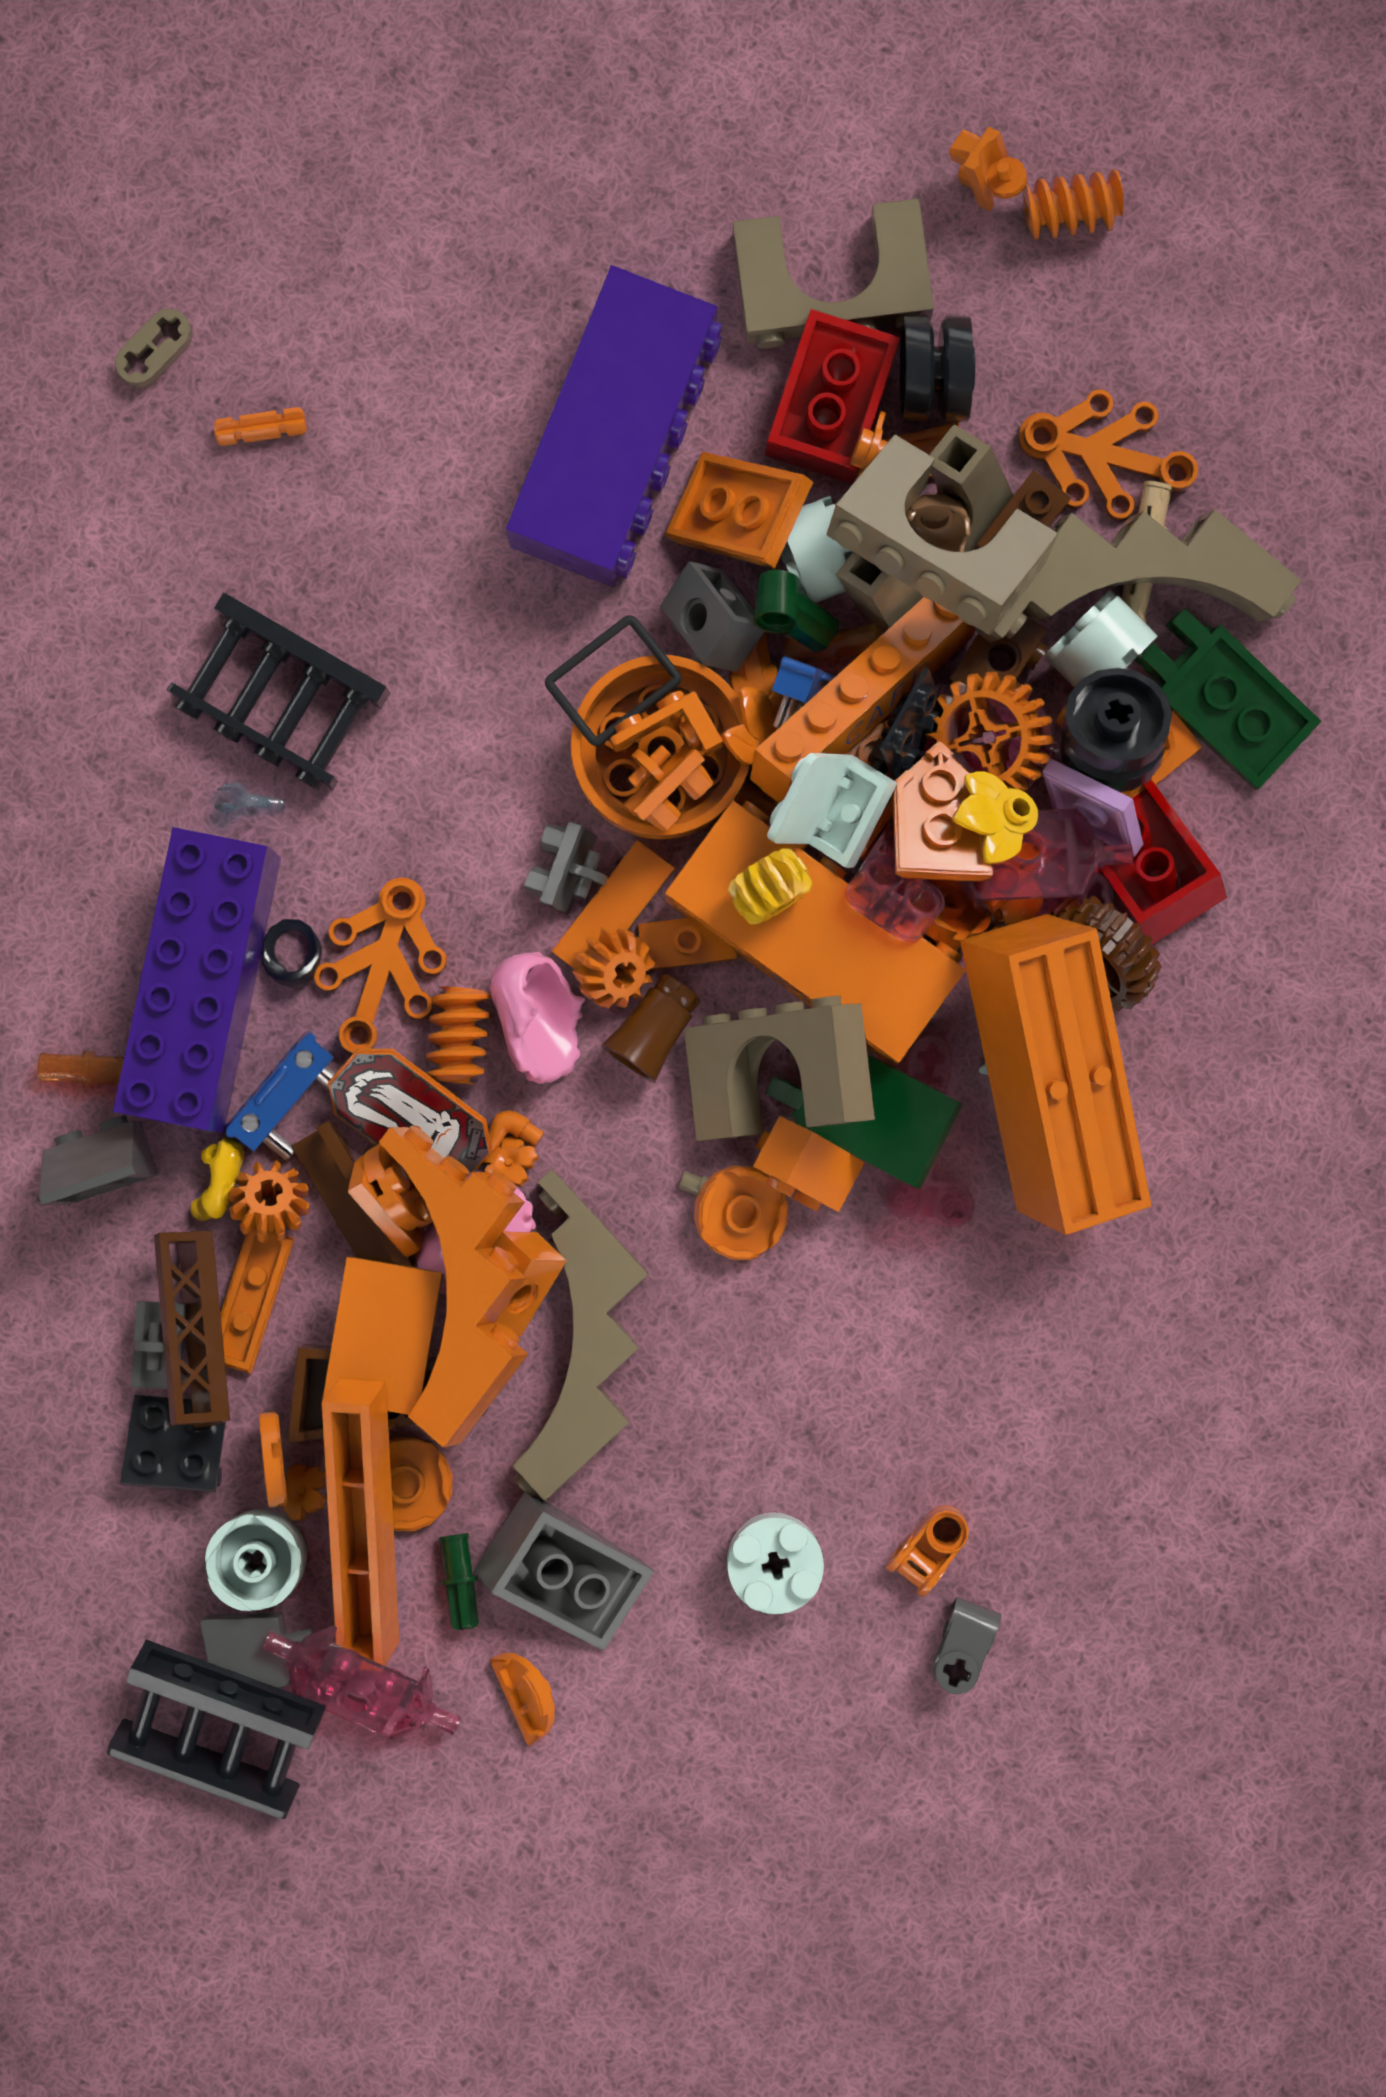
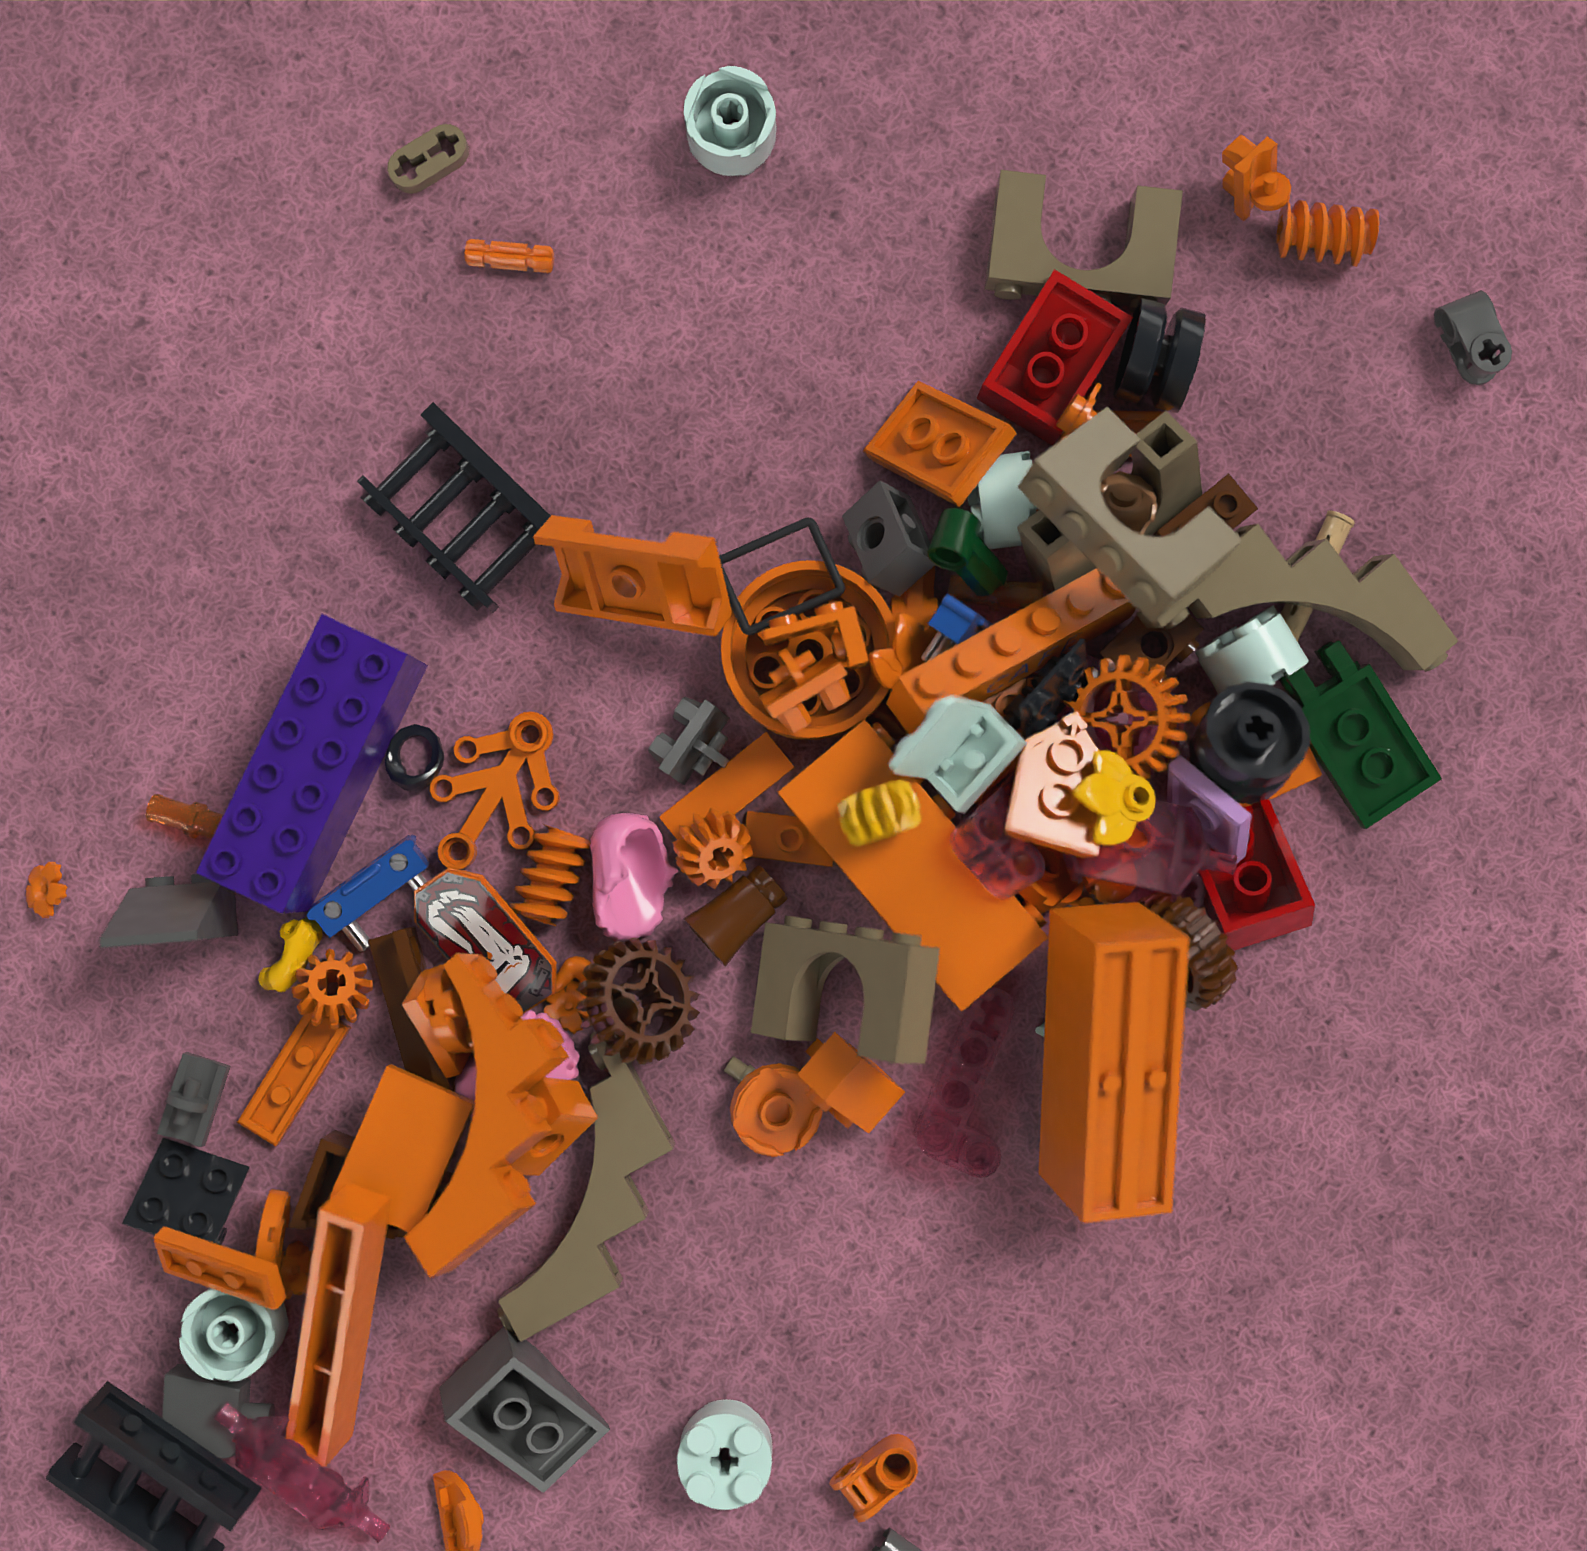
camera: 20 degrees right, 0 degrees up
reddish brown fence [154,1231,230,1428] -> none
clear light blue hand [215,782,285,814] -> none
orange tile [389,1437,453,1531] -> none
dark green axle [439,1533,479,1630] -> none
dark purple brick [506,265,723,588] -> none
dark green tile [765,1048,963,1189] -> none
orange plant [1018,389,1198,521] -> none
none -> orange tile [153,1226,287,1310]
none -> orange piece [533,515,732,637]
none -> reddish brown gear [576,938,700,1065]
none -> light aqua brick [684,66,776,176]
none -> dark grey piece [1434,290,1512,385]

